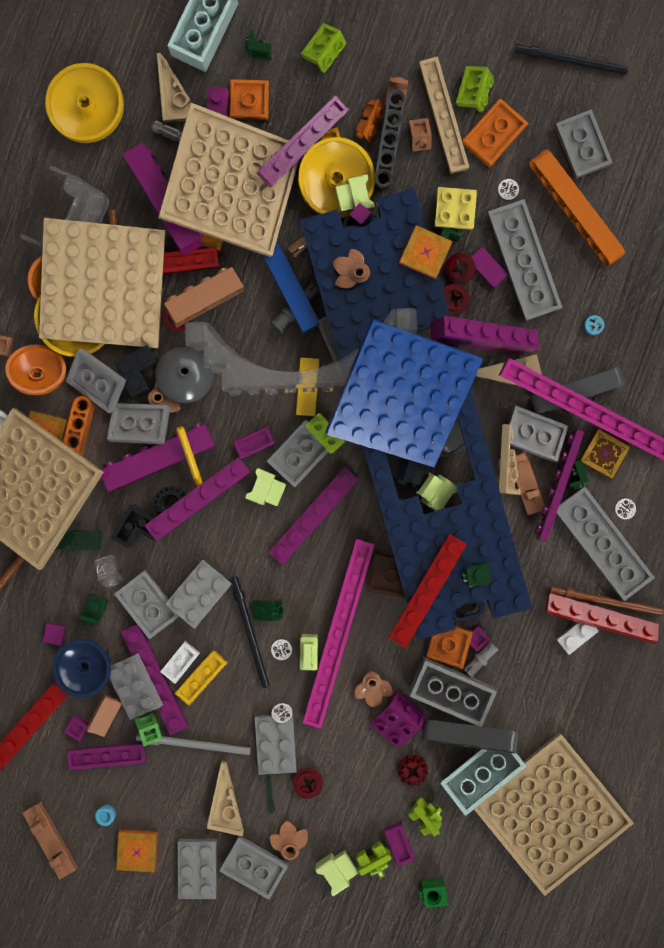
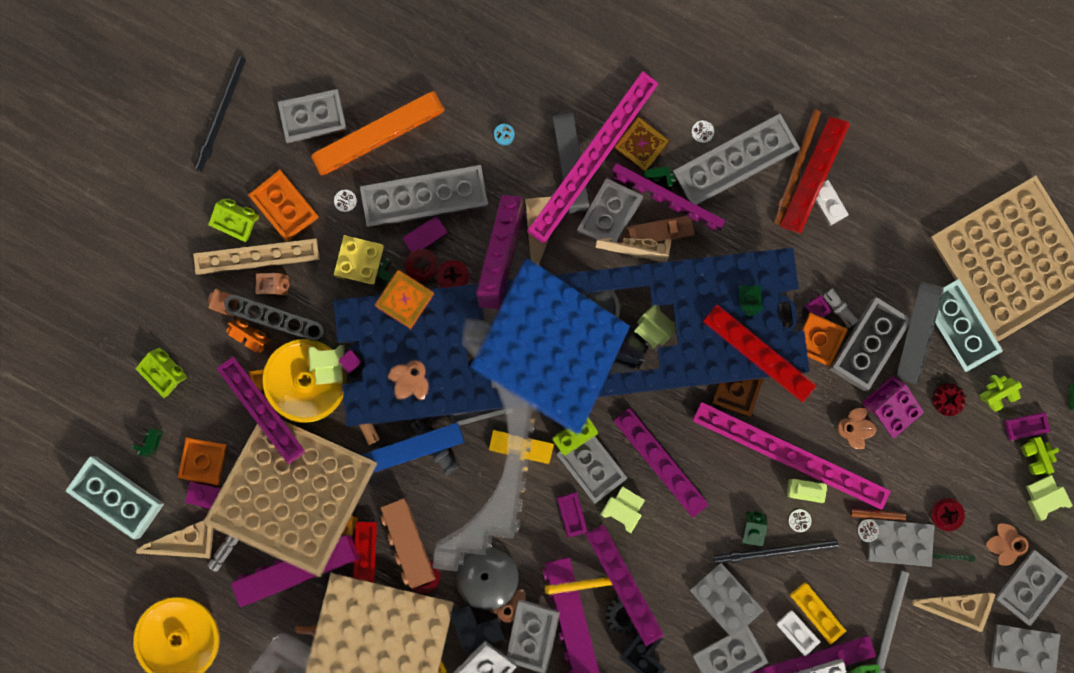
camera: 85 degrees left, 5 degrees down
none -> dark orange piece [850,509,906,521]

